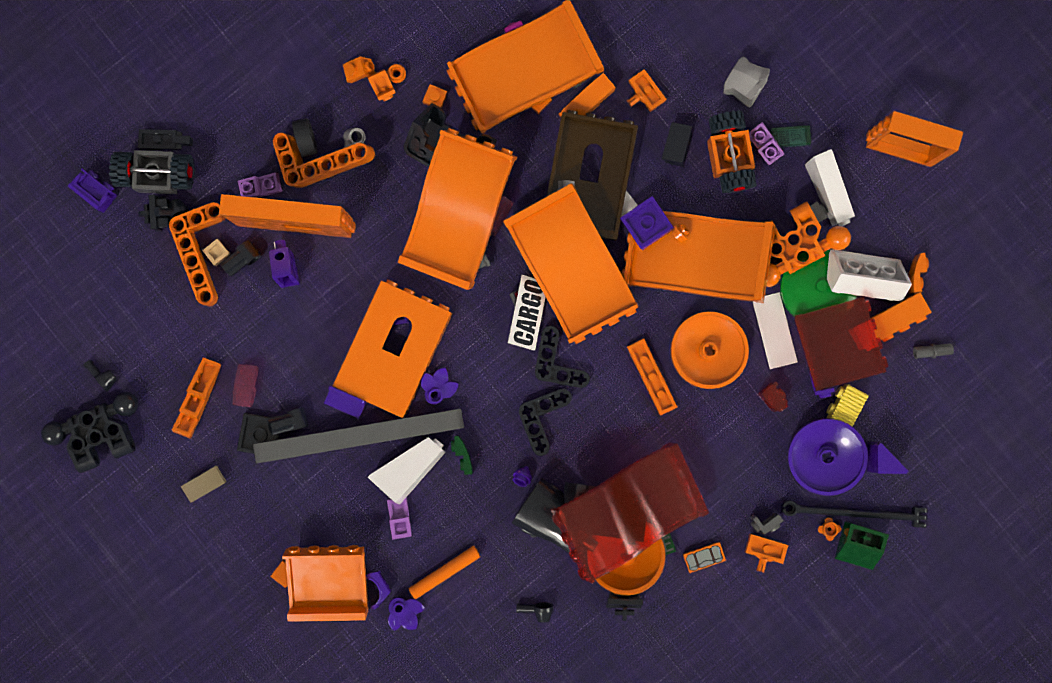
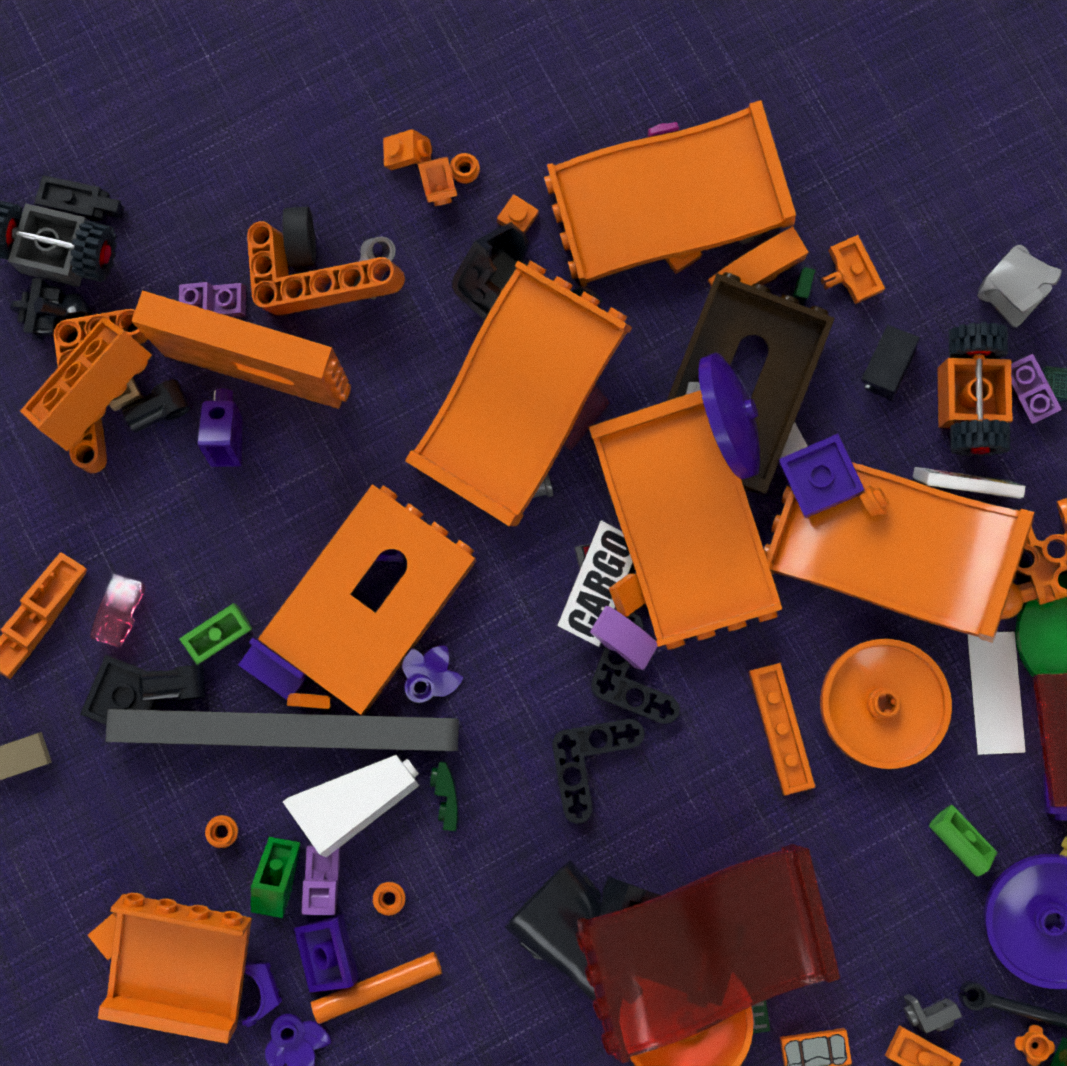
camera: 10 degrees right, 5 degrees down
dark purple plate [513,466,532,487] -> none
clear red brick [758,382,789,412] -> none
none -> orange slope [20,316,152,451]
none -> bright green brick [179,603,252,665]
none -> orange plate [205,815,238,848]
none -> green slope [251,837,301,918]
none -> orange tile [287,693,330,709]
none -> dark purple slope [294,914,359,993]
none -> orange plate [373,882,406,916]
none -> medium lavender slope [590,606,658,670]
none -> orange tile [609,574,646,617]
none -> dark purple dish [699,353,760,480]
none -> dark green tile [793,267,815,306]
none -> white tile [913,467,1026,499]
none -> bright green brick [929,805,997,876]

